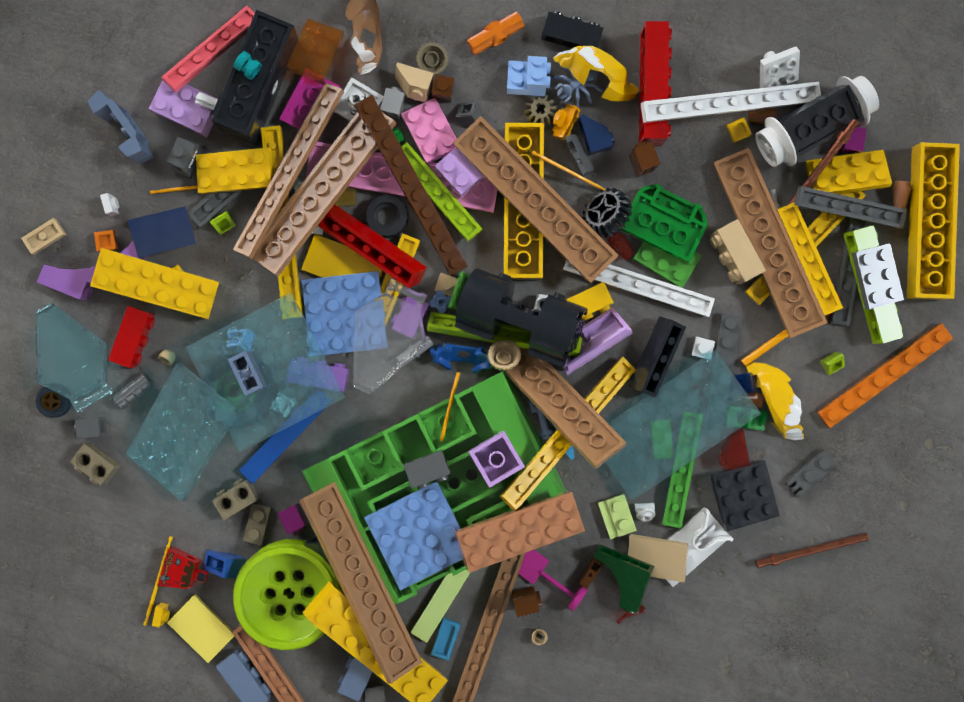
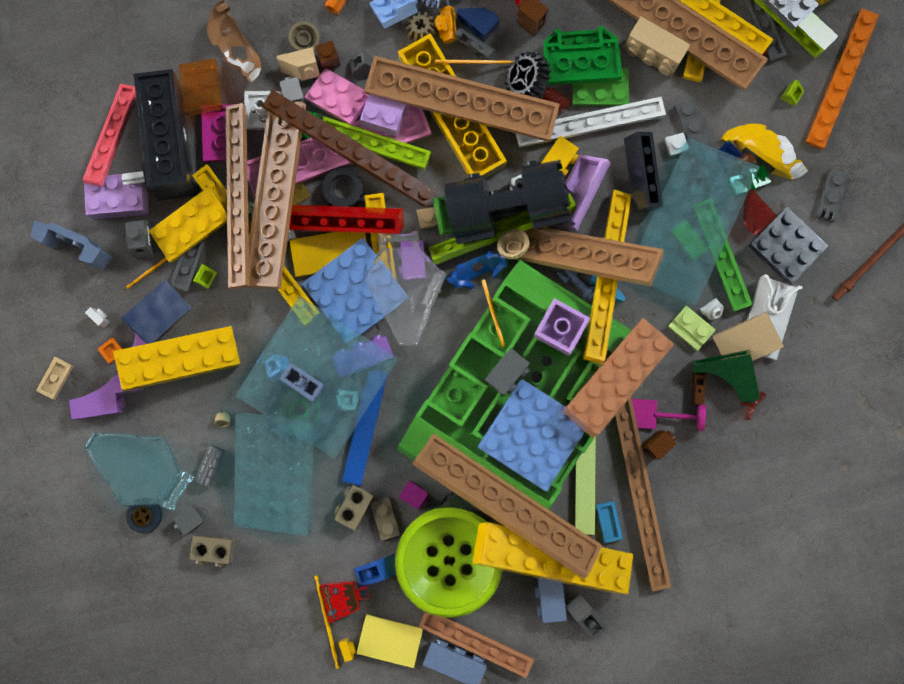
camera: 25 degrees left, 5 degrees down
red brick [108,306,155,368] -> none
teal wheel [233,51,262,80] -> none
medium blue plate [429,290,451,313] -> none
tan hinge [532,629,548,645] -> none
light orange bar [741,329,788,366] -> none

